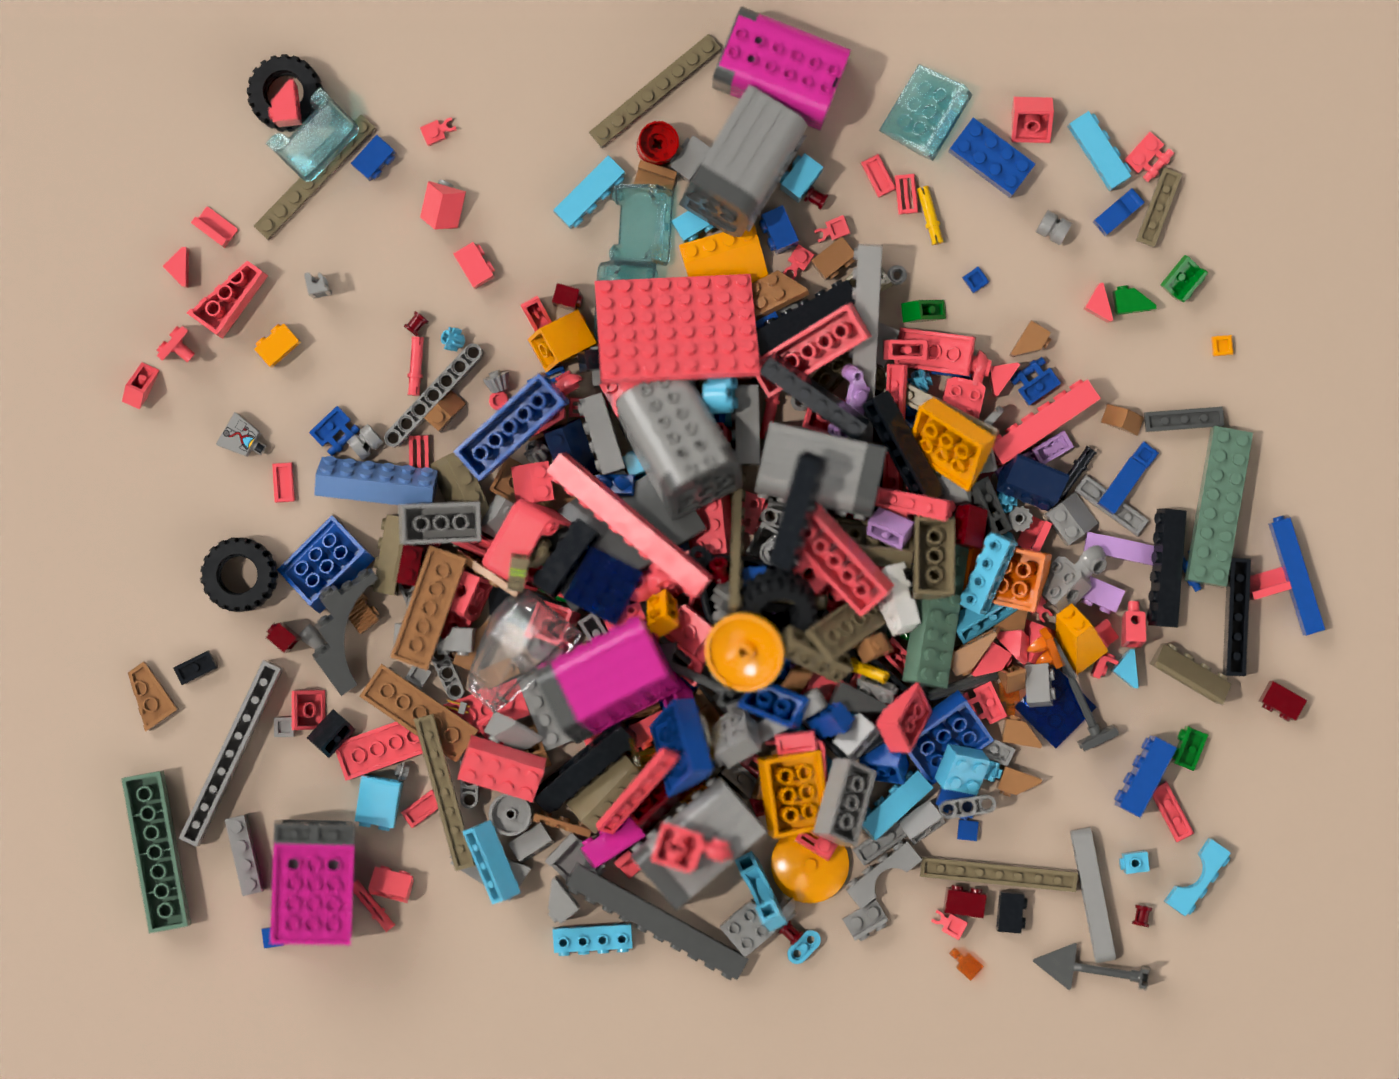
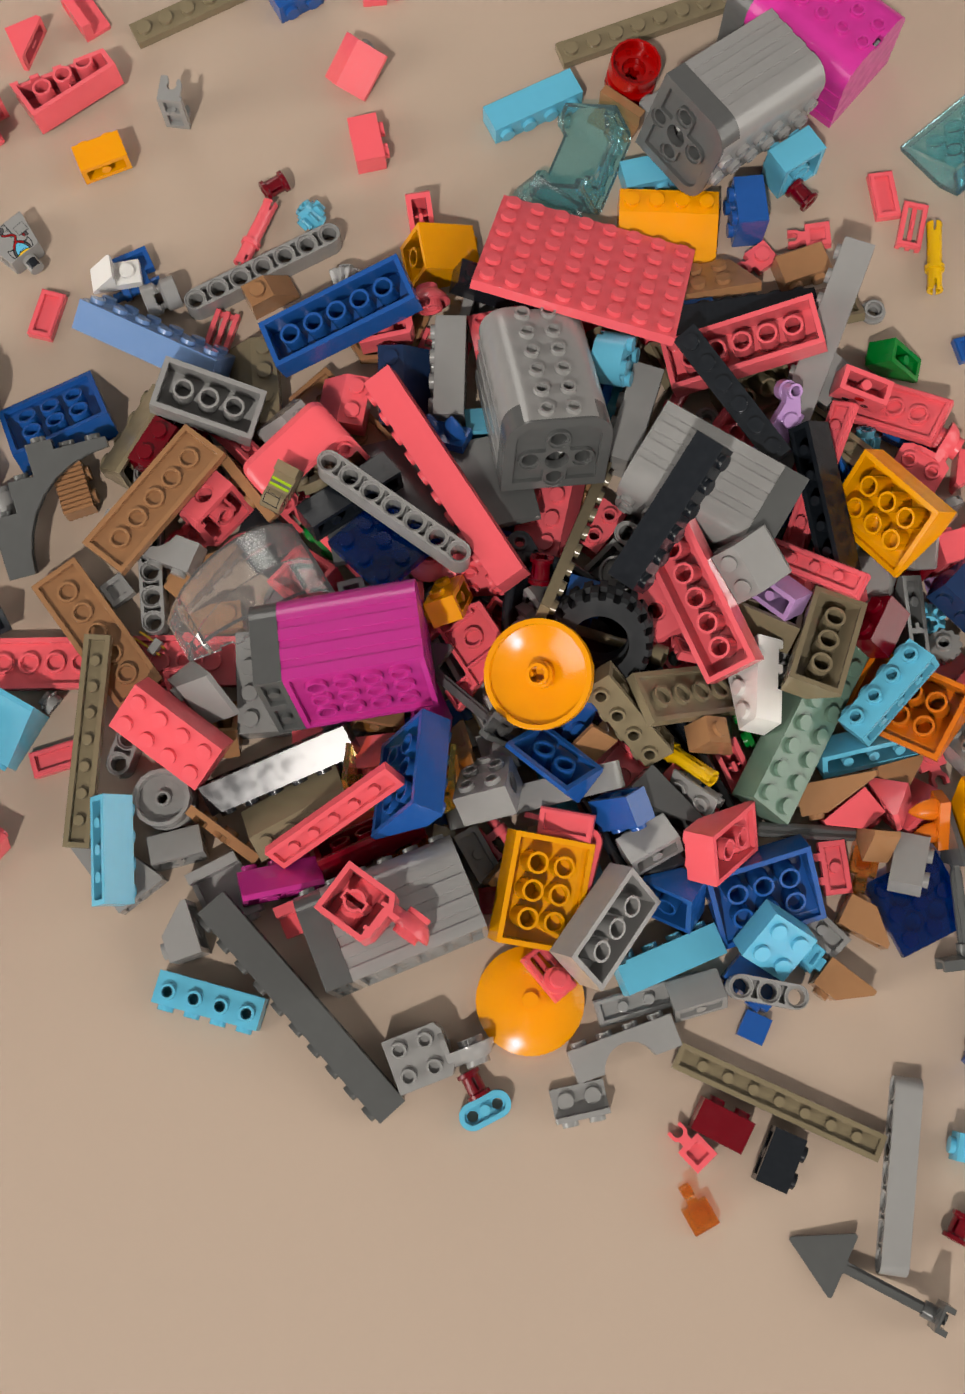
camera: 20 degrees right, 10 degrees down
light grey gear [524,440,549,463] -> none
dark red piece [552,283,584,311] -> none
medium azure arch [735,851,787,932] -> none
none -> white slope [90,254,143,295]
none -> light grey beam [317,450,471,573]
none -> light grey slope [711,524,792,604]

